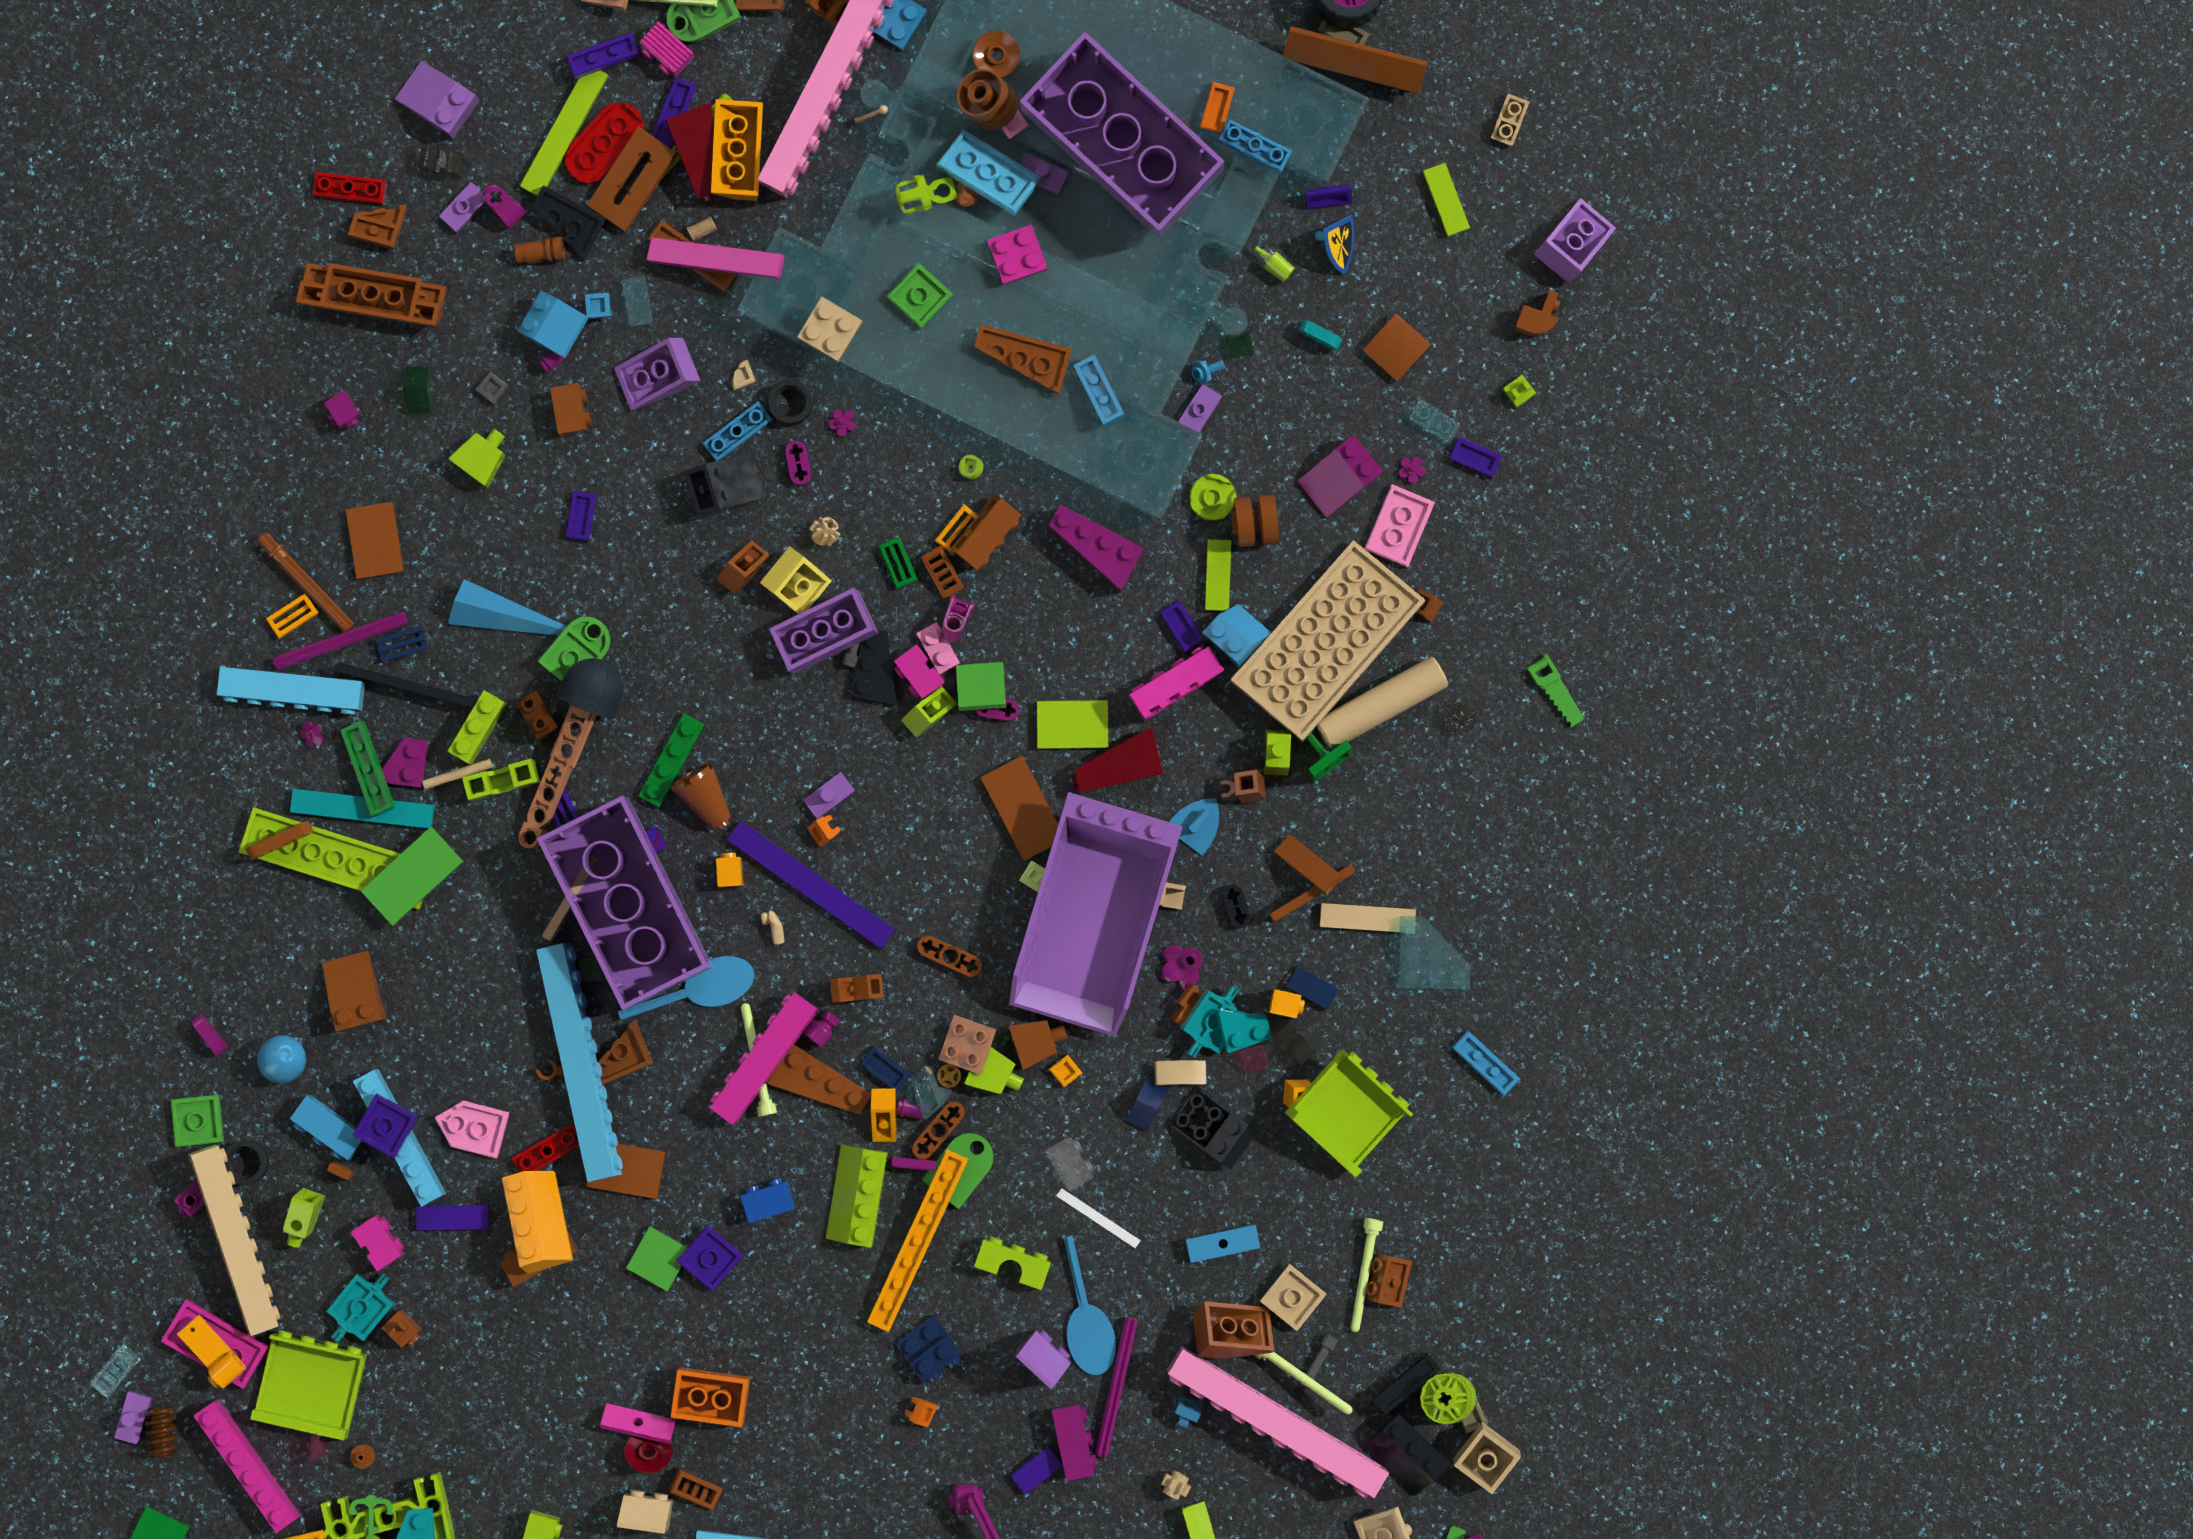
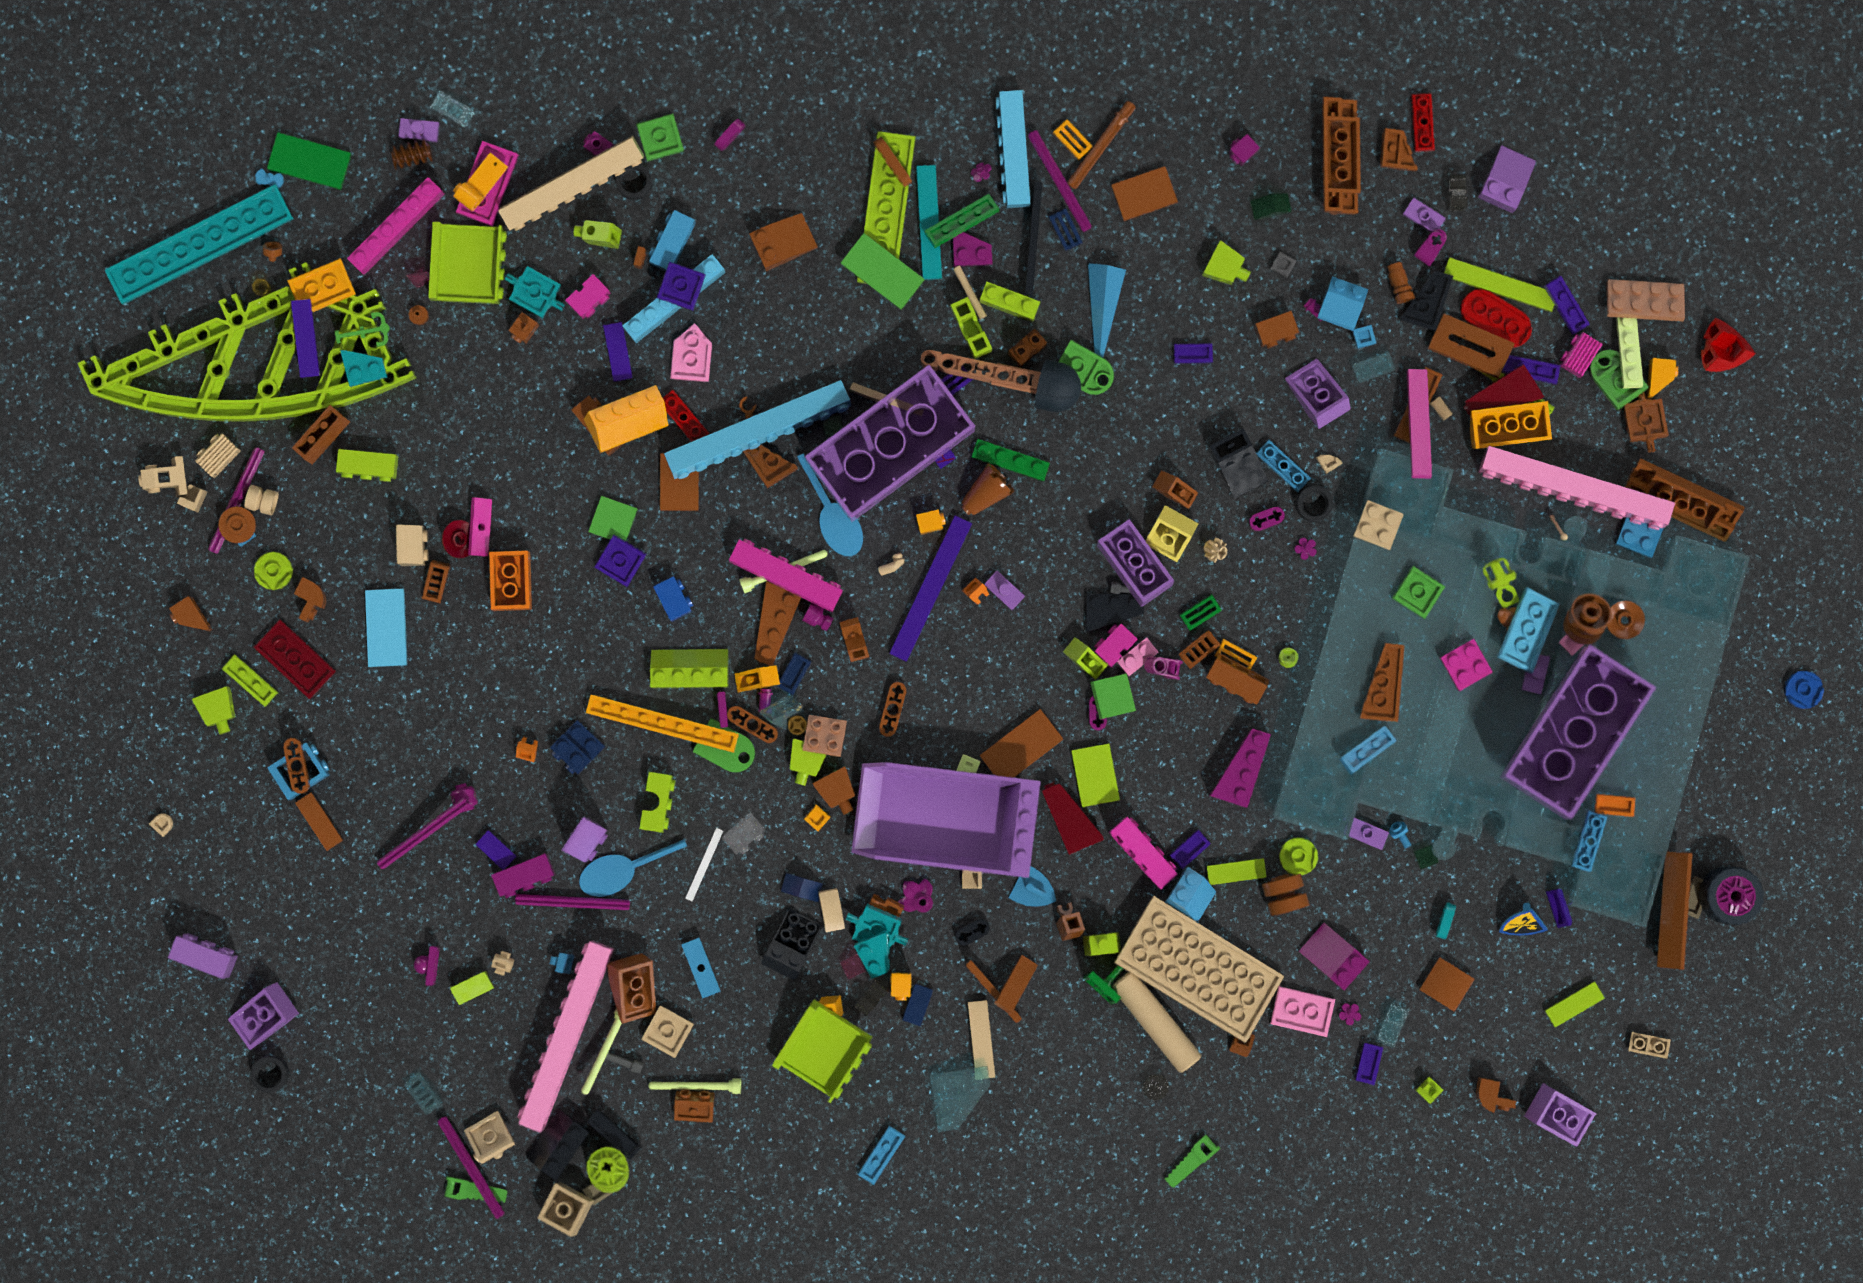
camera: 80 degrees right, 0 degrees up
dark azure piece [257,1035,306,1084] -> none
lime piece [1254,246,1295,282] -> none

